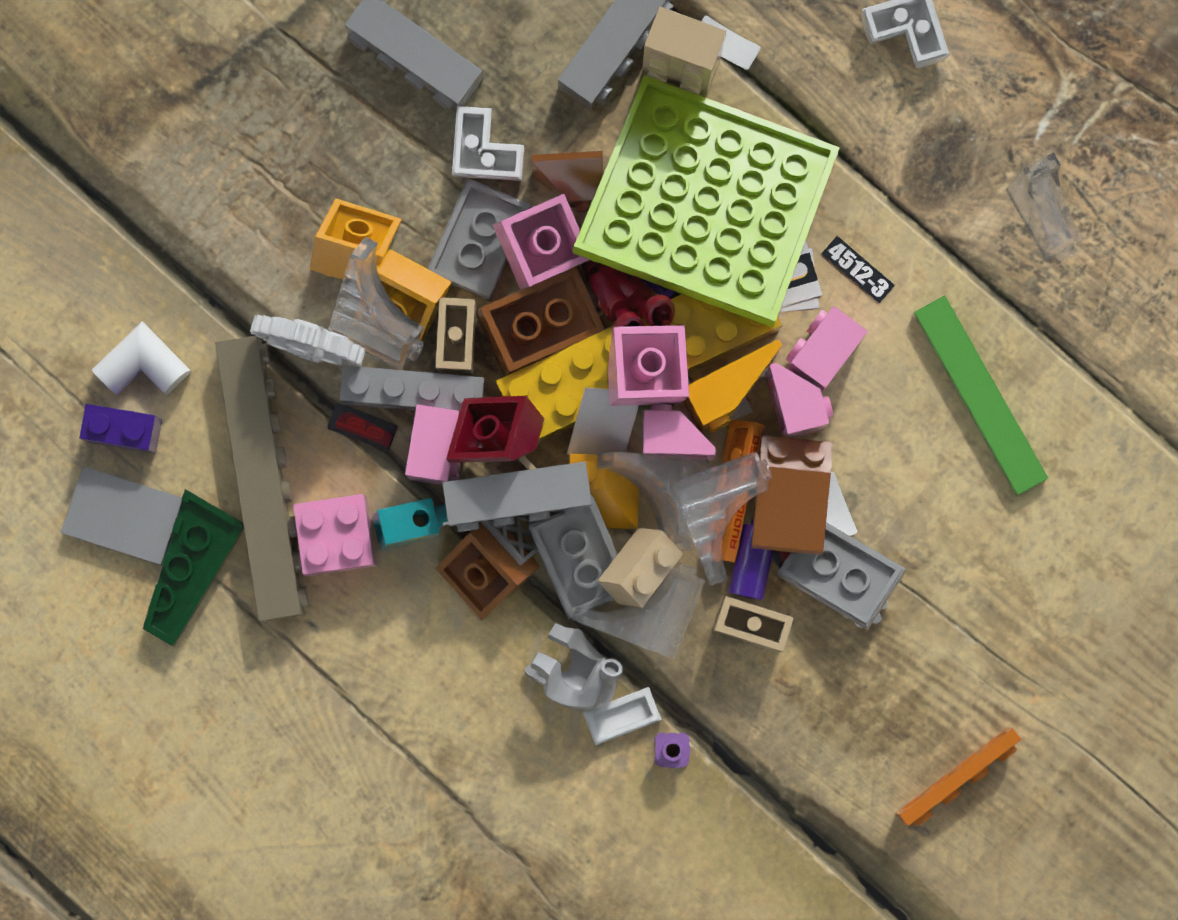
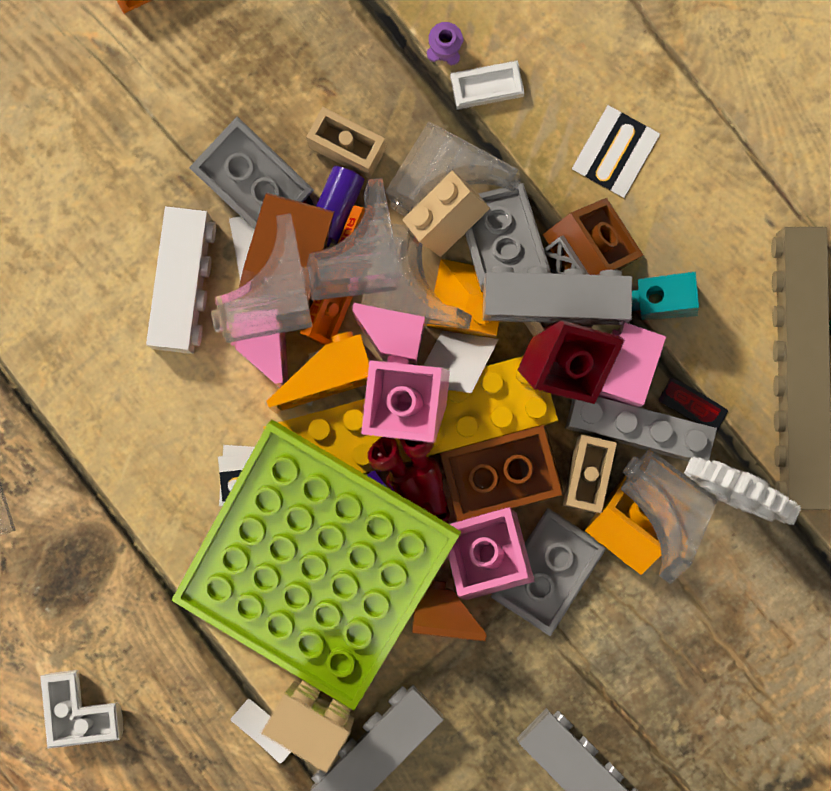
camera: 170 degrees left, 0 degrees up
bright pink brick [293,494,377,576] -> none
light orange slope [309,198,402,280] -> none
white brick [452,106,524,181] -> none
light grey piece [525,623,622,711] -> none
bright pink brick [786,306,868,393] -> none
black sticker [821,236,895,303] -> none
bright green tile [913,295,1048,496] -> none
none -> white brick [146,206,216,354]
none -> clear arch [211,213,313,343]
none -> sticker [572,105,660,198]

